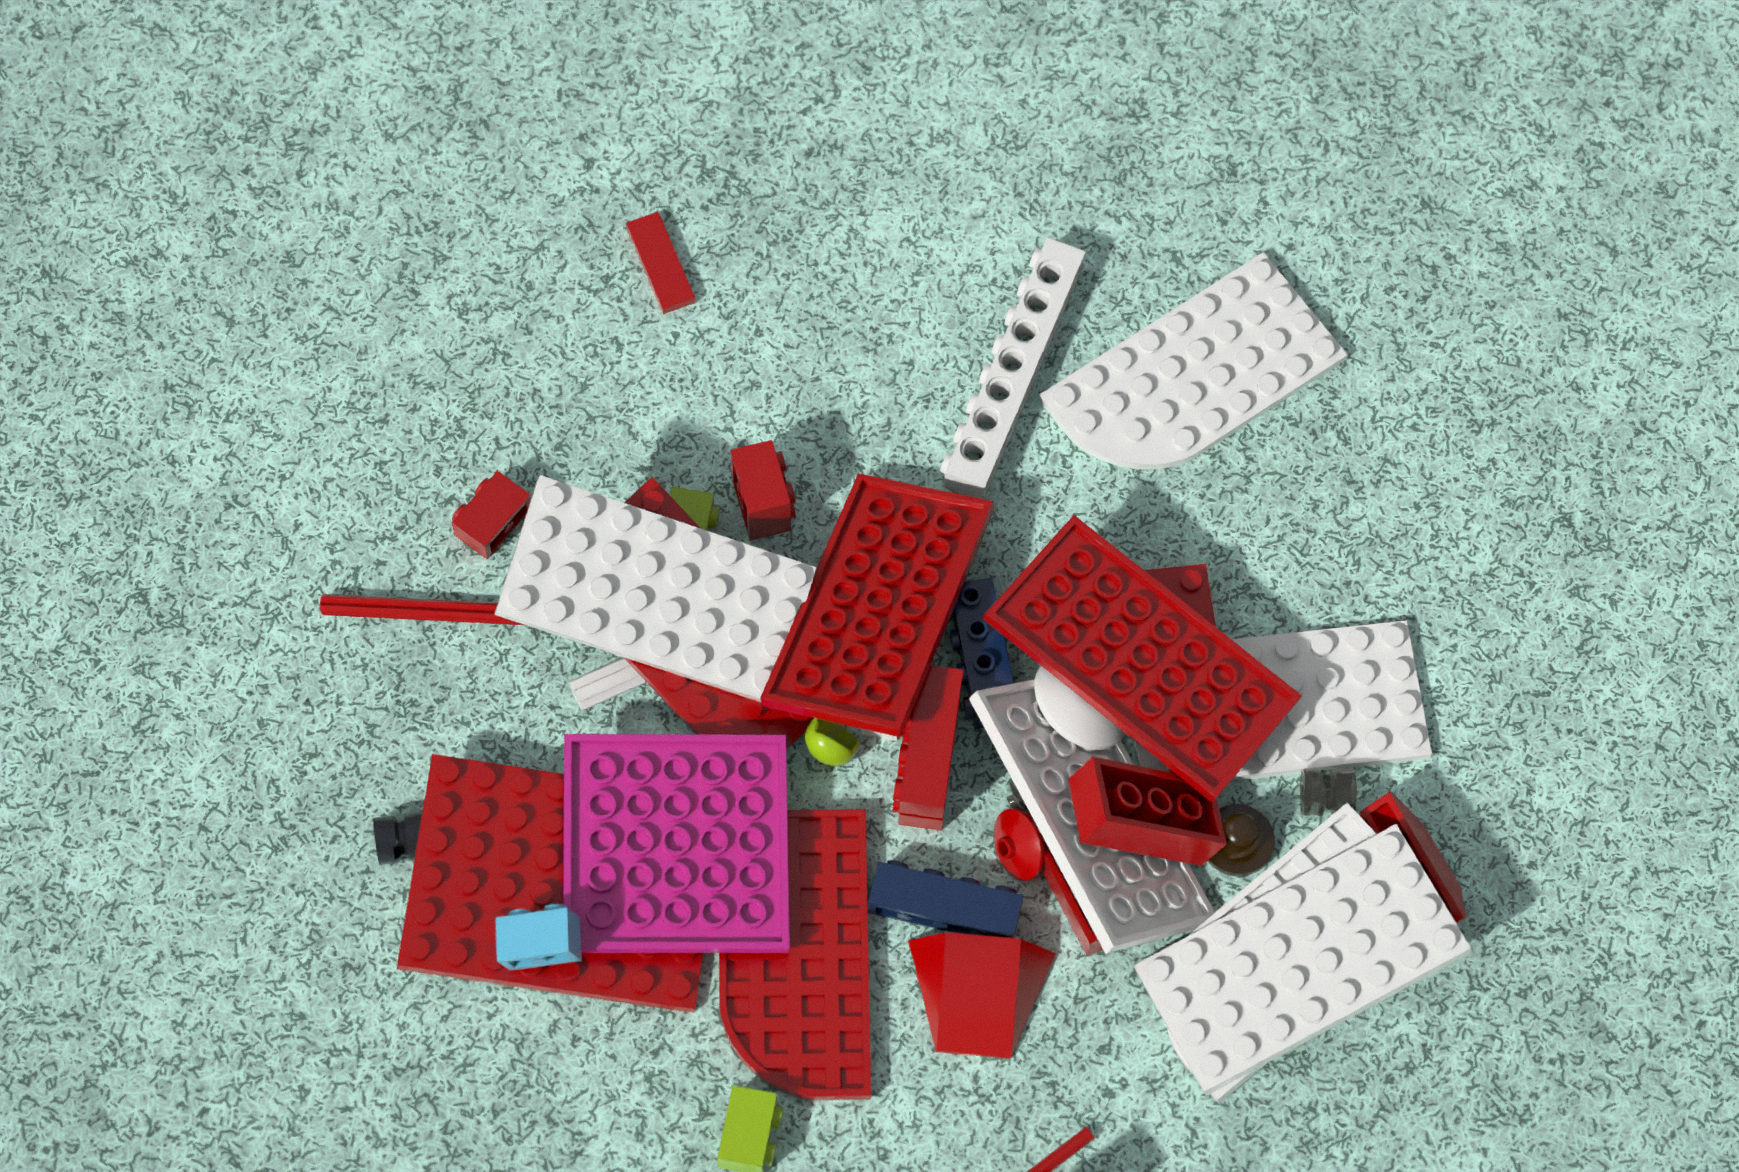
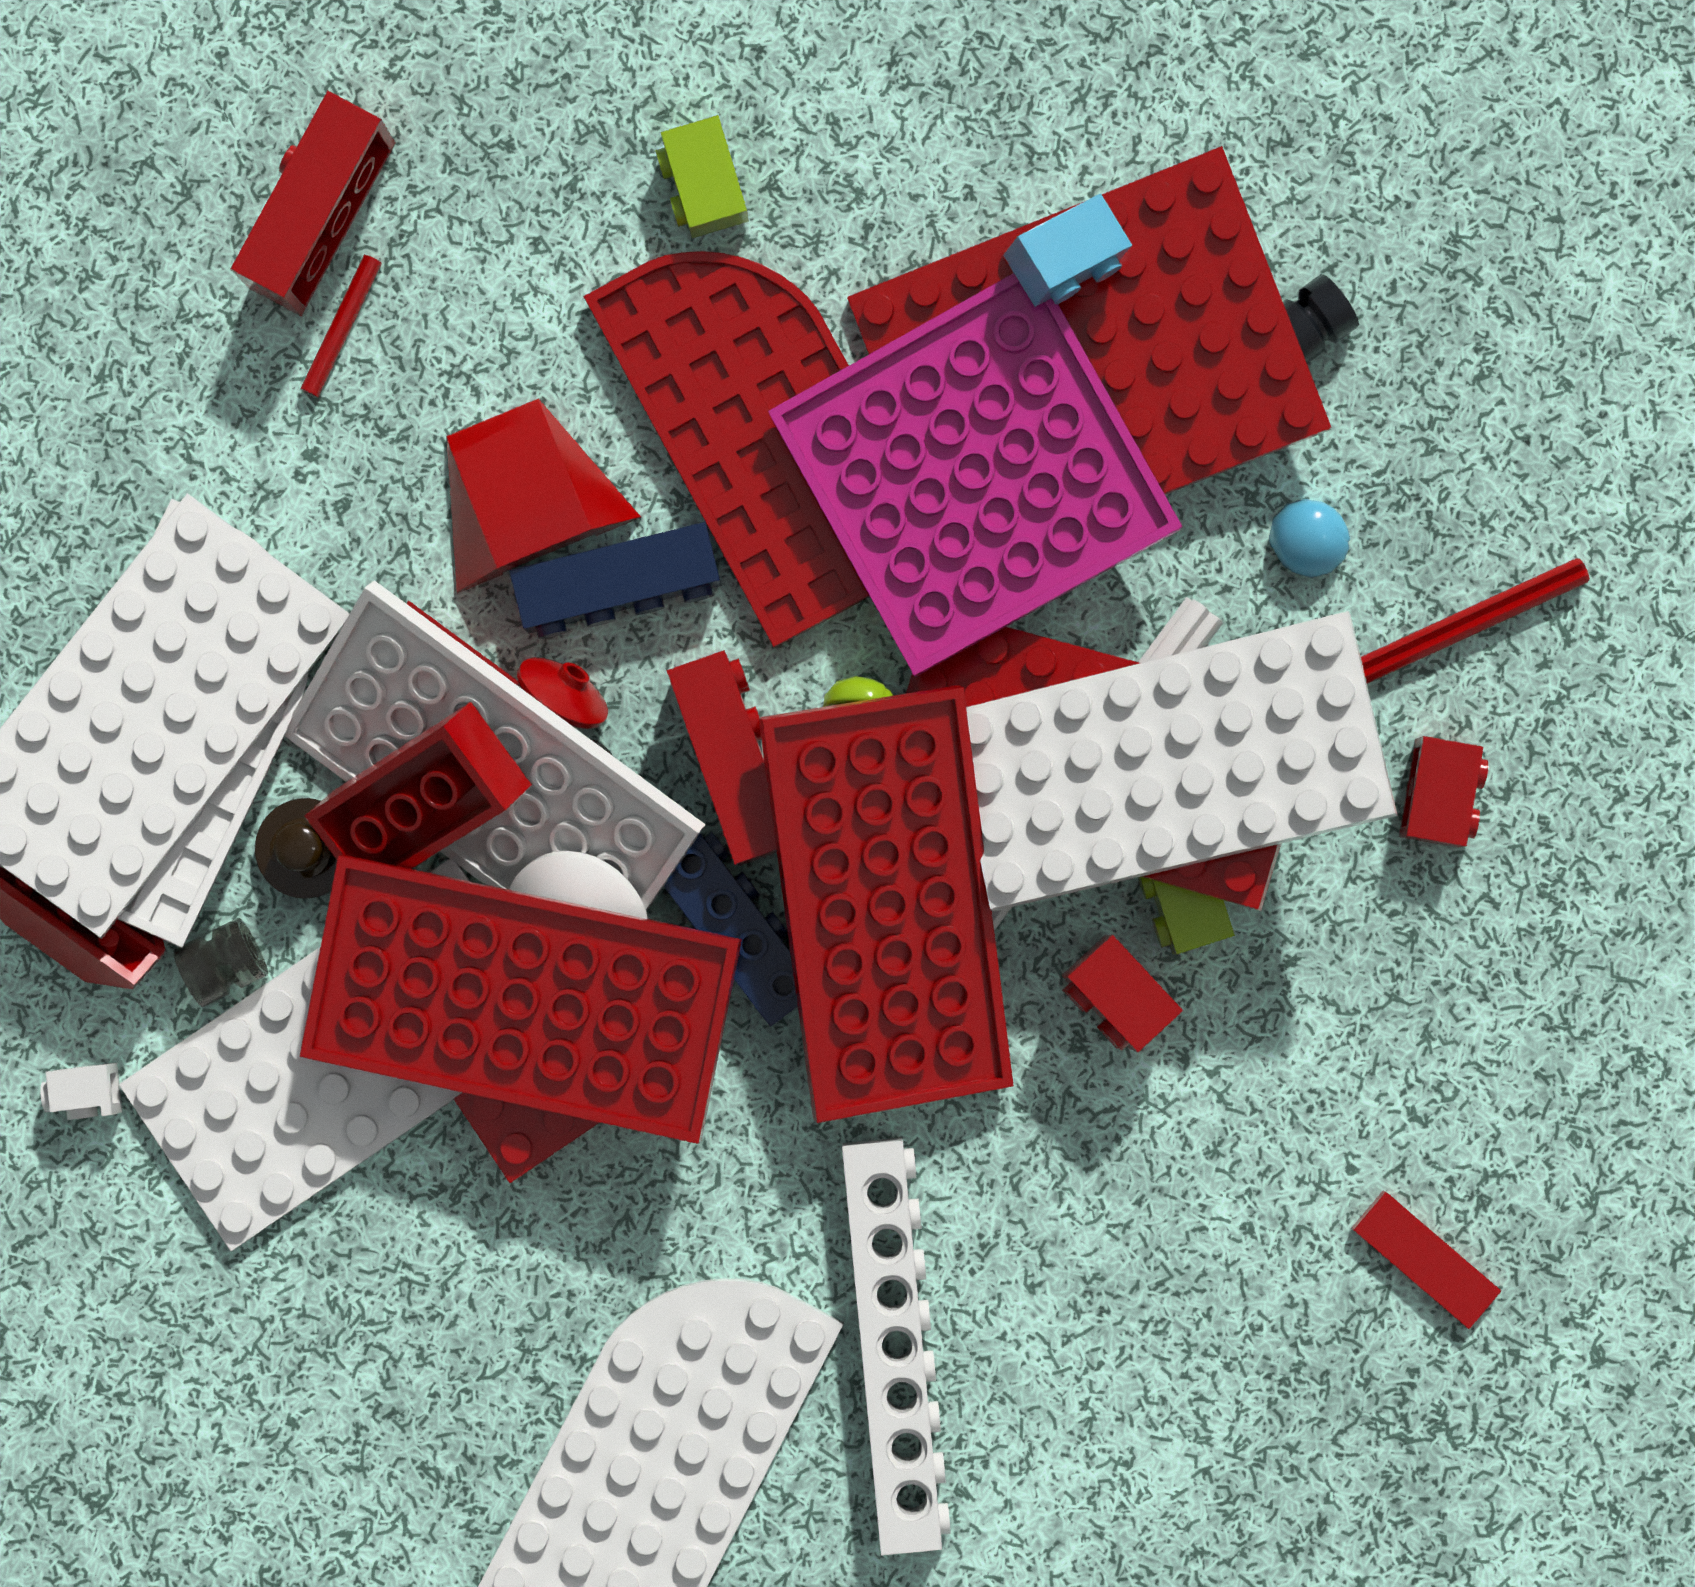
camera: 160 degrees right, 20 degrees up
none -> white brick [40,1062,123,1120]
none -> medium azure hair [1269,499,1350,578]

